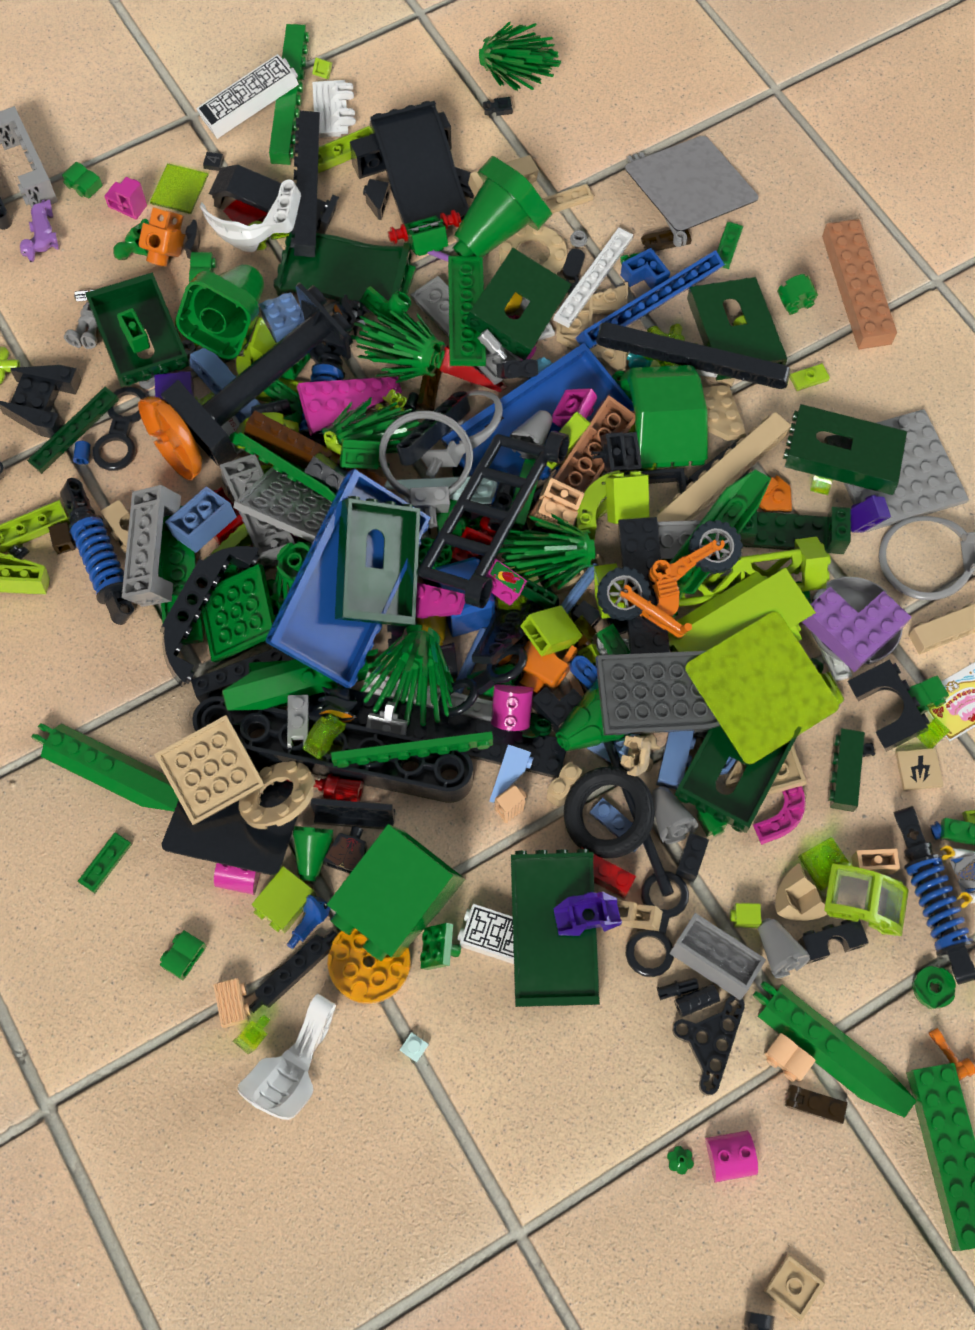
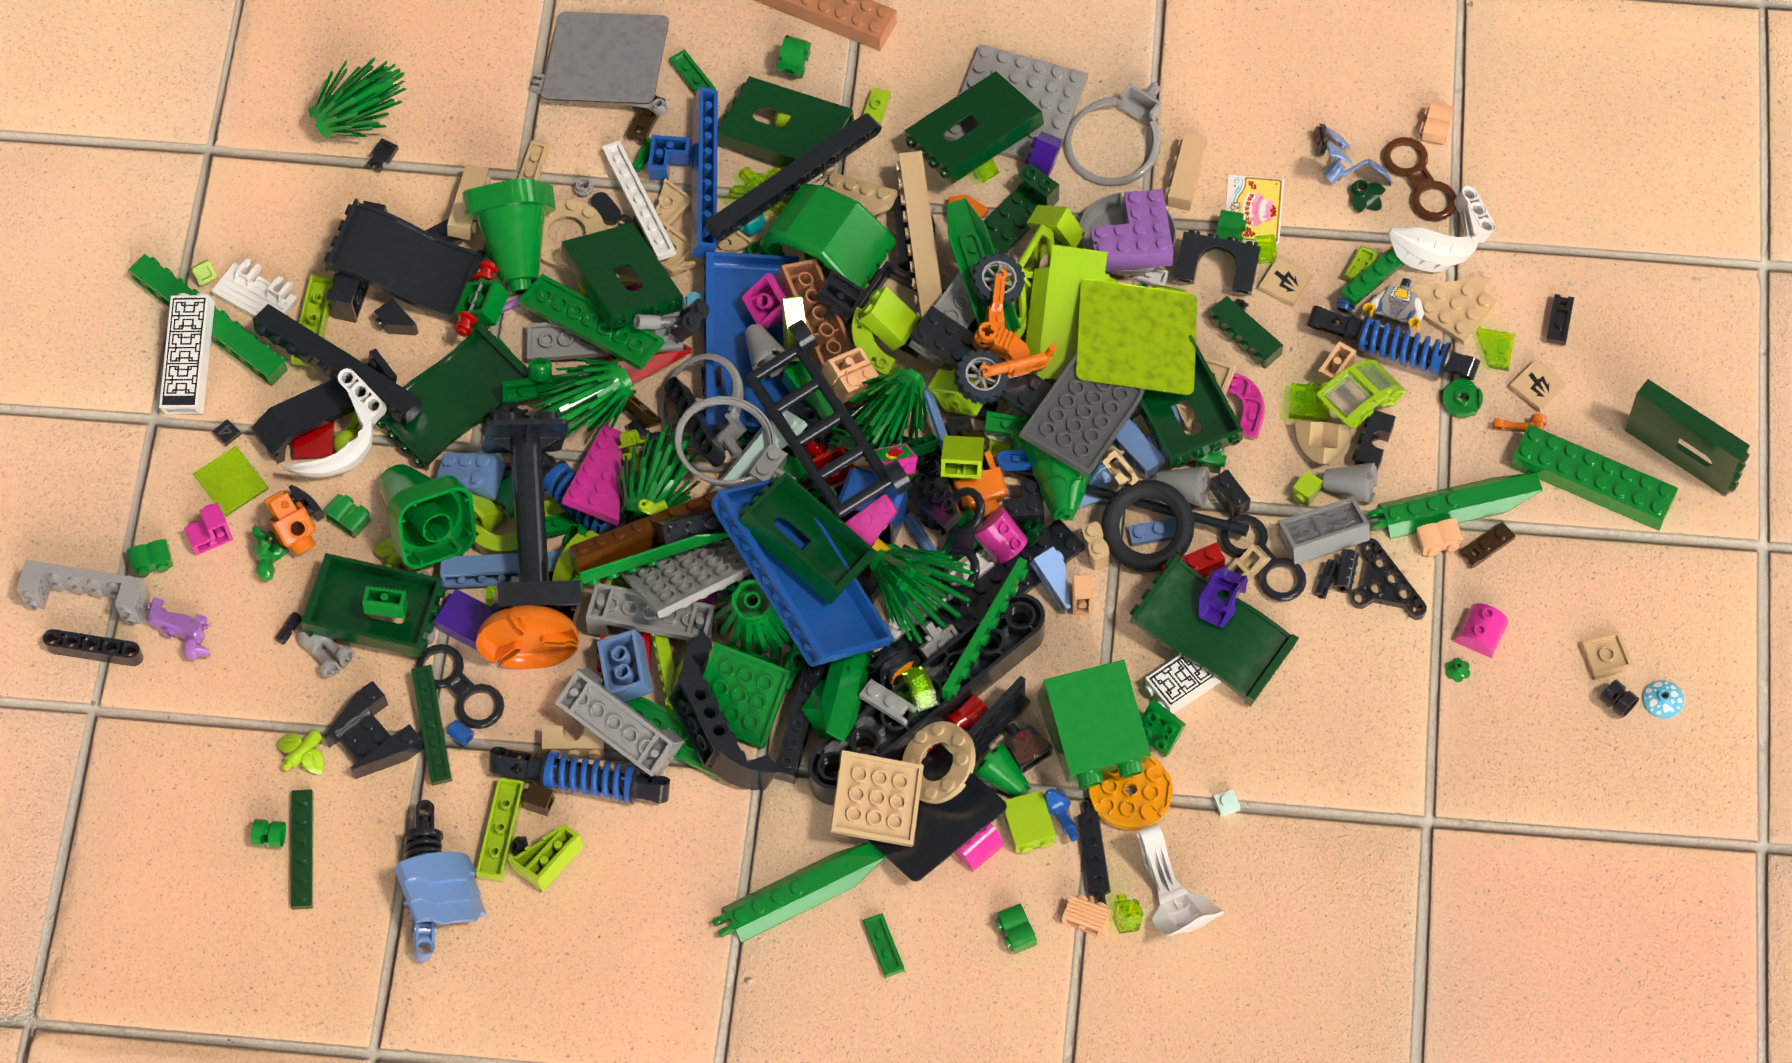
camera: 50 degrees left, 5 degrees down
black axle [251,398,291,416] -> none
green plate [340,439,380,469] -> none

